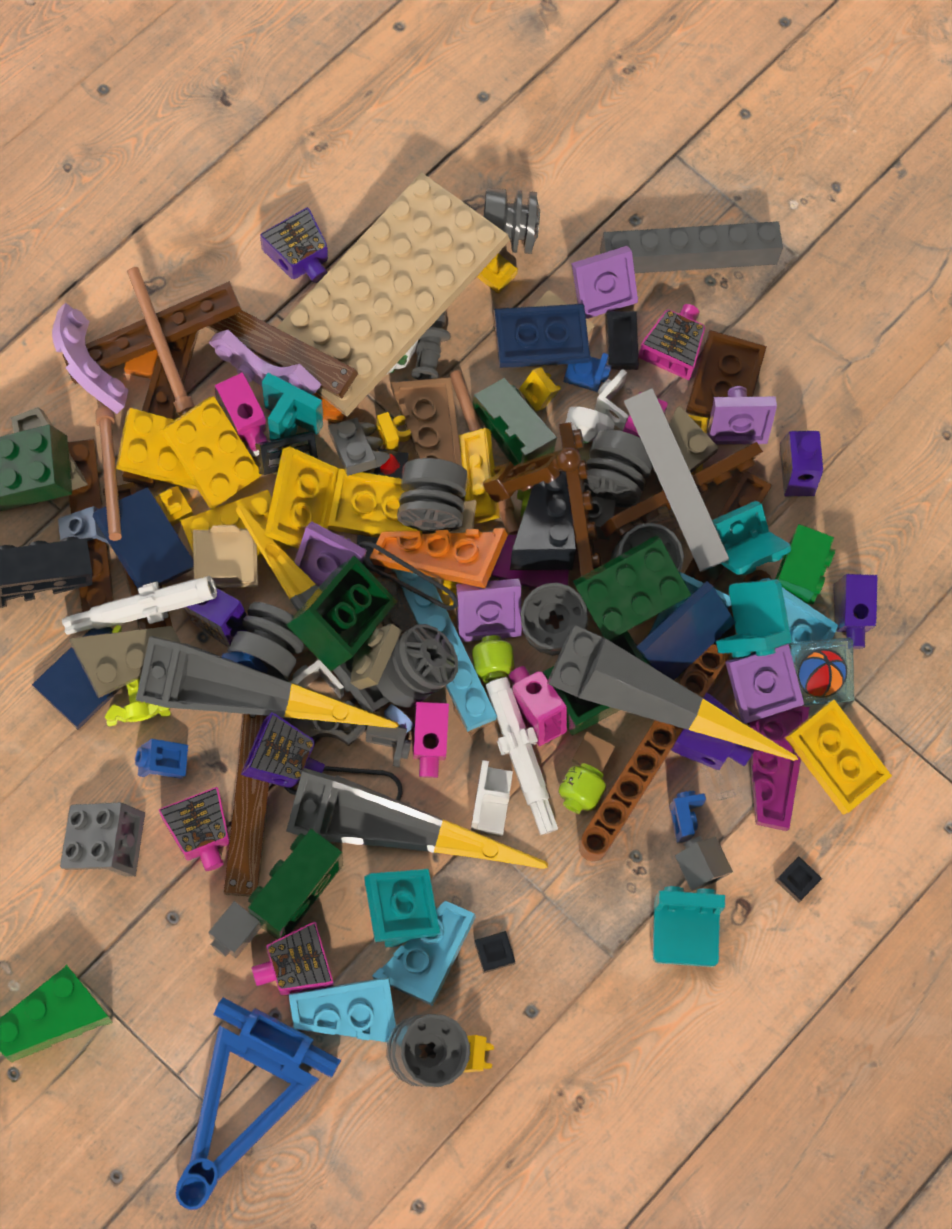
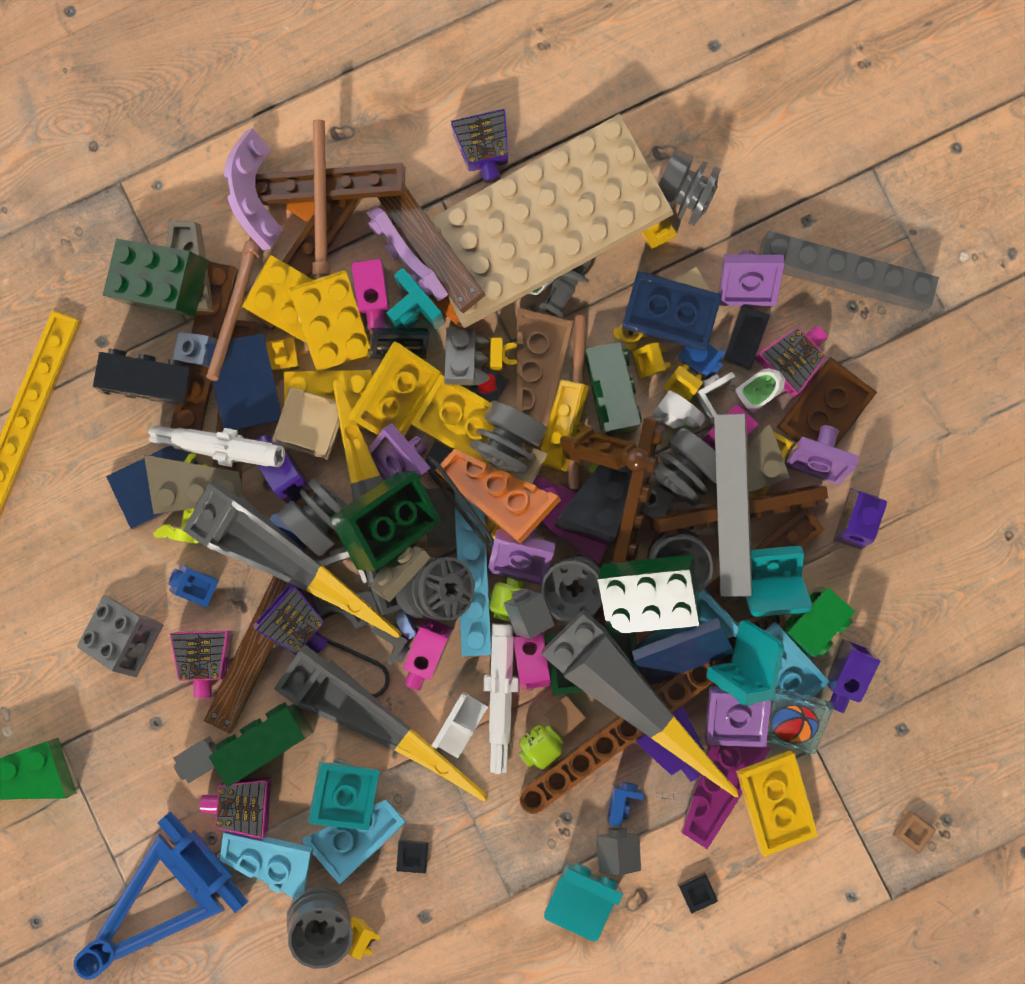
camera: 30 degrees right, 15 degrees up
none -> dark grey brick [504,589,554,639]
none -> yellow plate [613,325,647,350]
none -> yellow tile [663,364,703,402]
none -> rock [735,368,785,413]

